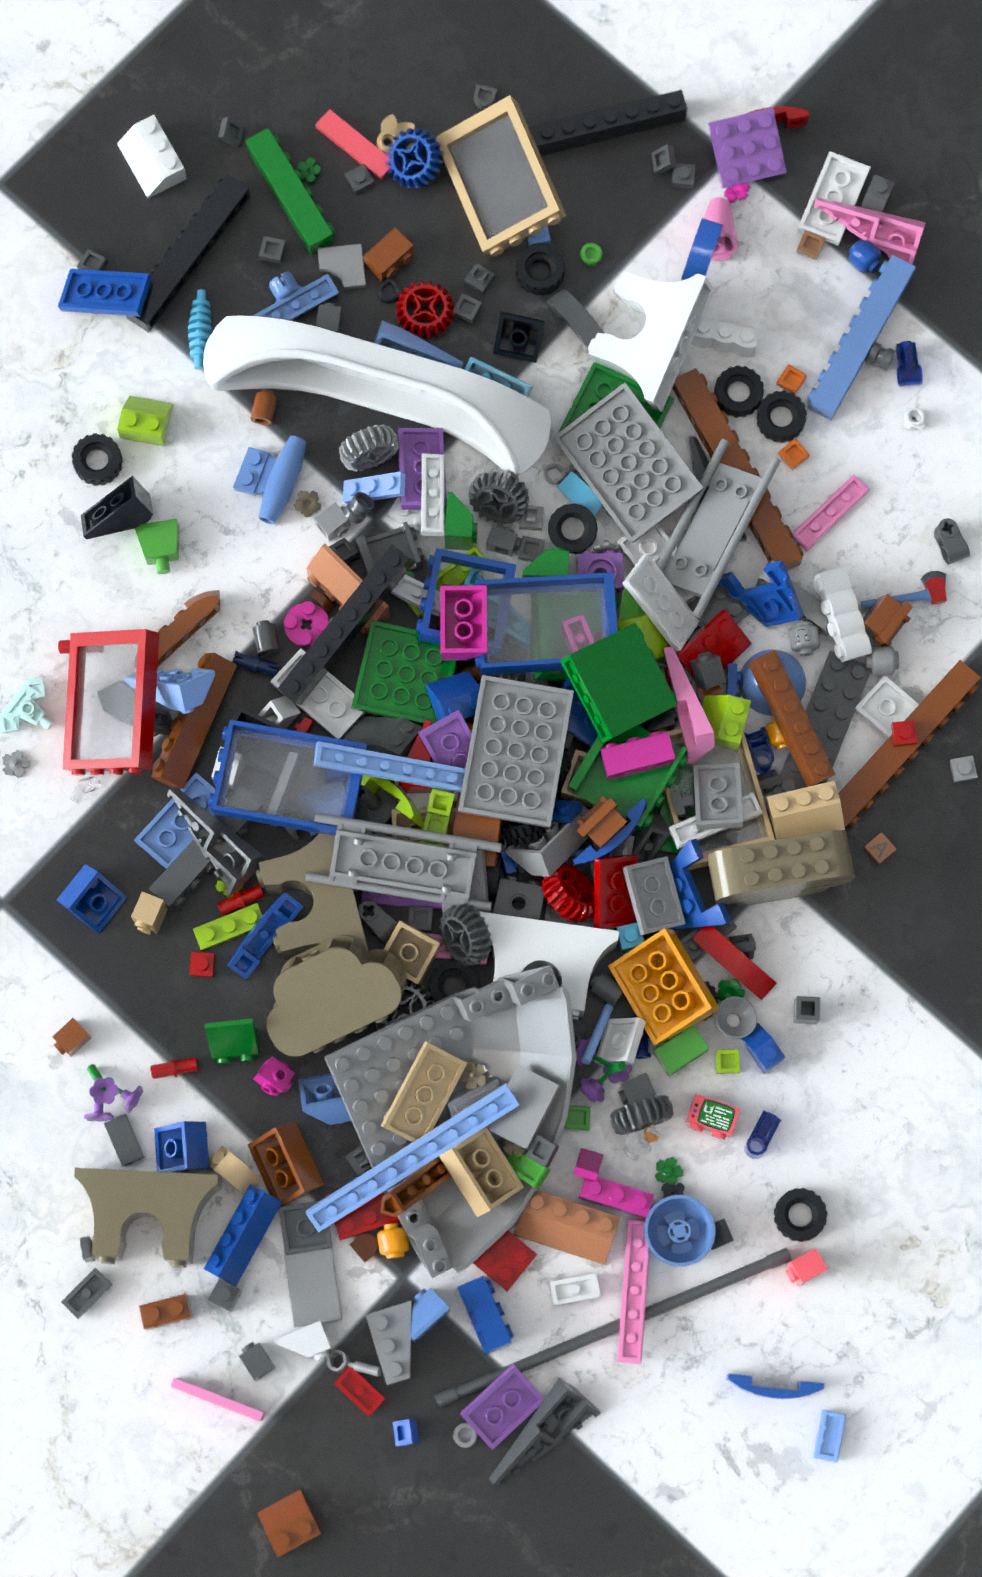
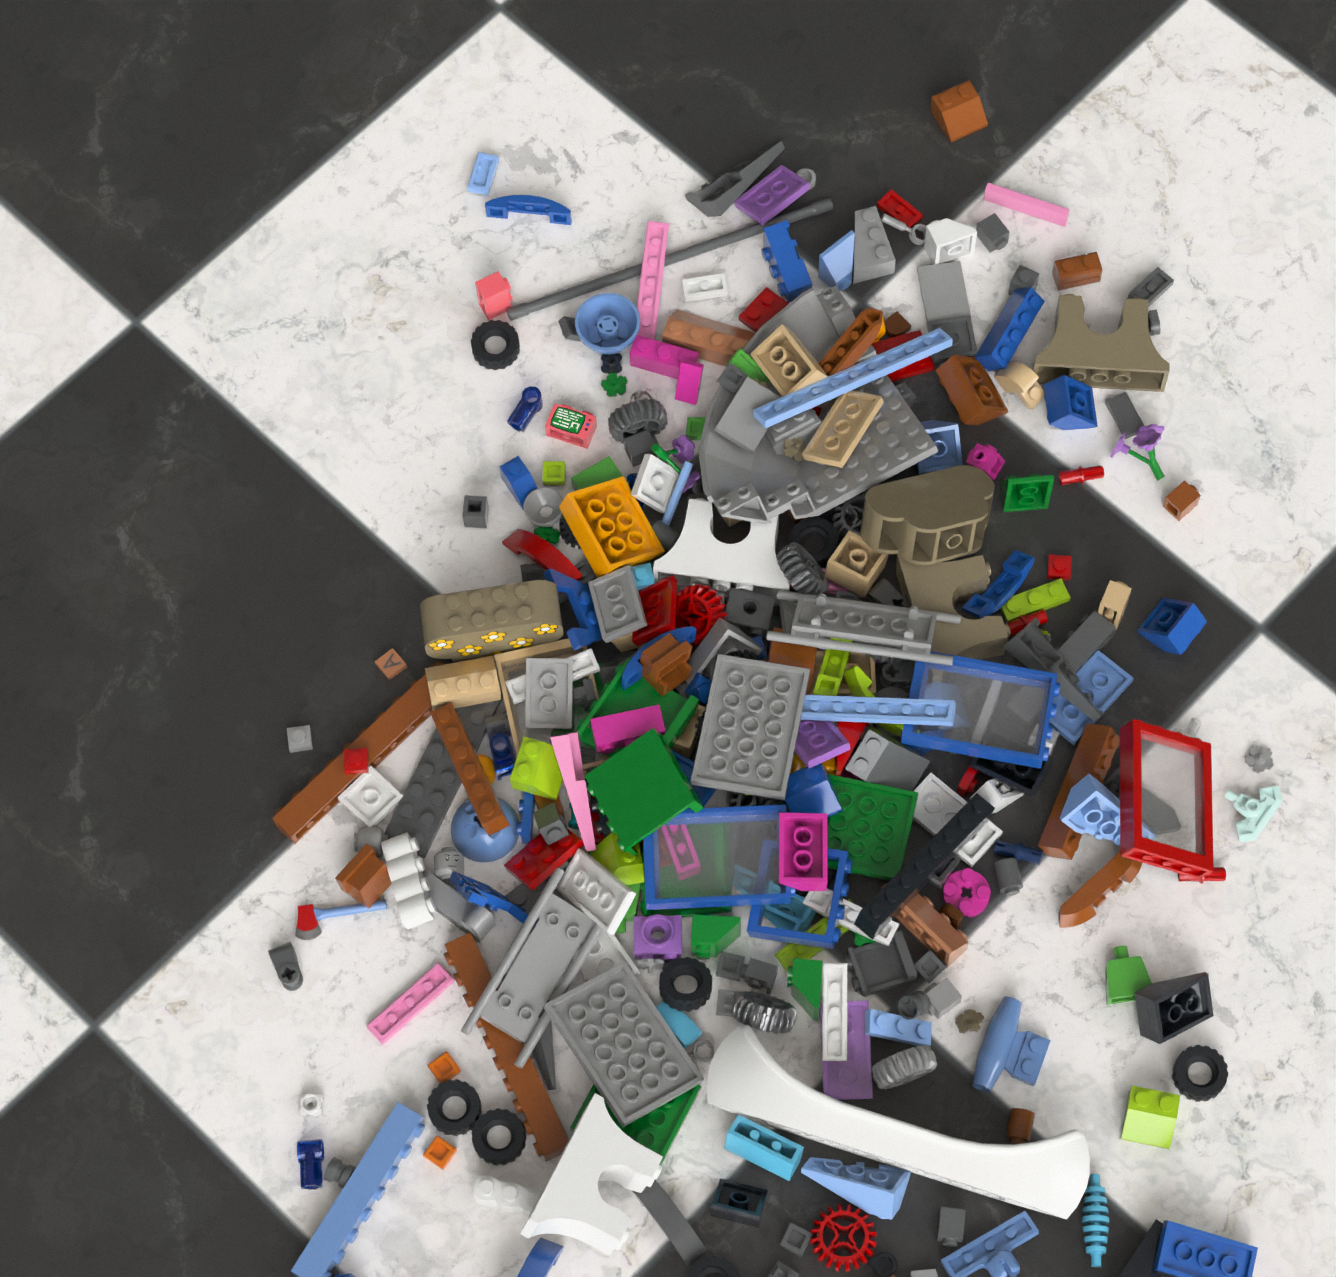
camera: 175 degrees left, 10 degrees down
plate [393,1418,419,1446] -> none

